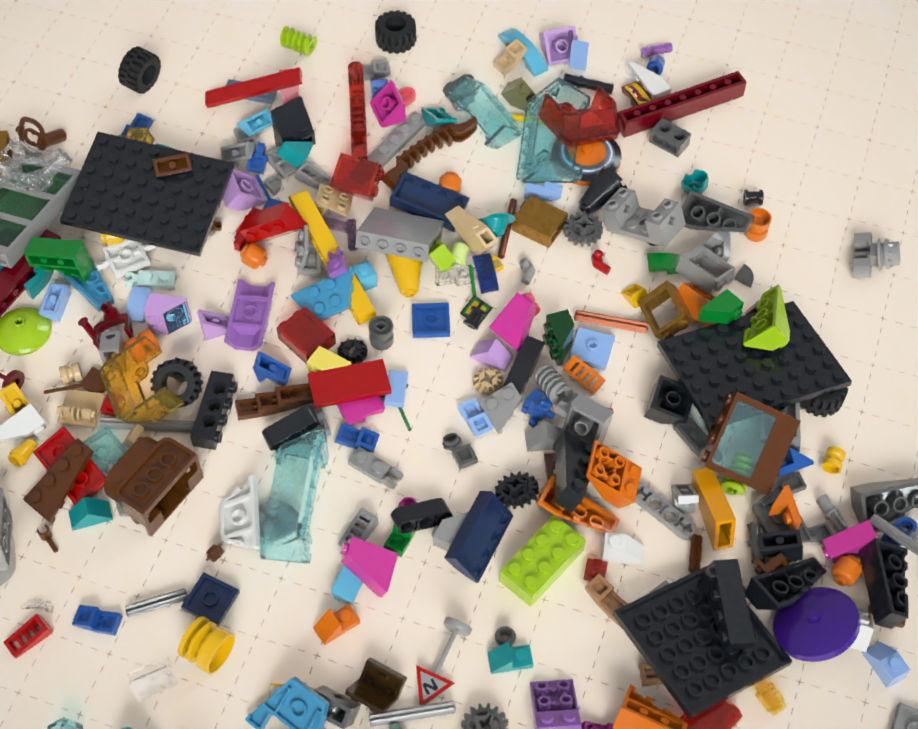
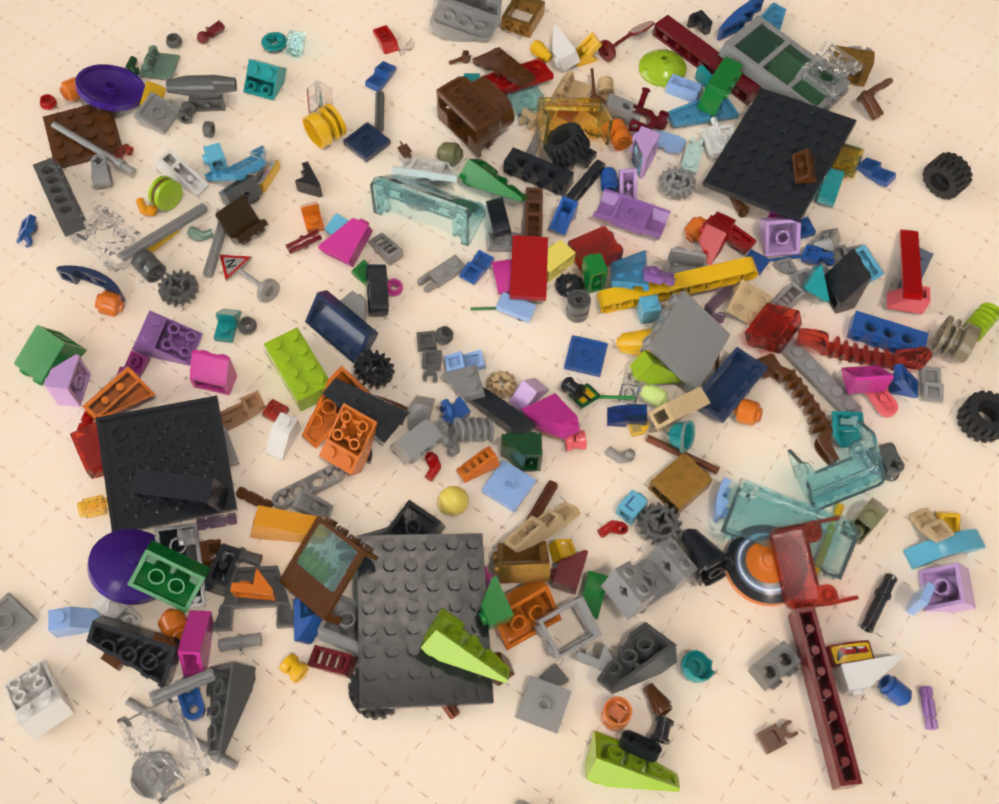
camera: 105 degrees right, 5 degrees up
none -> green slope [127,540,210,613]
none -> dark pink slope [189,349,237,395]
none -> dark red pin [285,229,322,255]
none -> black slope [295,161,323,198]
none -> dark red slope [307,645,357,679]
none -> dark grey plate [421,349,442,383]
none -> olive head [437,142,463,165]
none -> light yellow hair [437,486,469,517]
none -> green wedge [458,159,528,201]
none -> tan slope [503,501,581,552]
none -> light grey plate [516,676,572,734]
none -> dark red slope [550,550,588,595]
none -> black beam [565,159,606,202]
none -> green slope [582,253,608,294]
none -> lime wedge [585,730,680,792]
none -> blue brick [600,167,618,192]
none -> medium azure brick [615,489,648,525]
none -> black beam [619,730,662,762]
none -> reddish brown cone [643,683,673,716]
none -> light grey gear [659,166,696,200]
none -> reddish brown plate [755,720,798,755]
none -> blue brick [846,310,929,360]
none -> dark tan wheel [932,315,981,363]
none -> yellow slope [935,511,961,532]

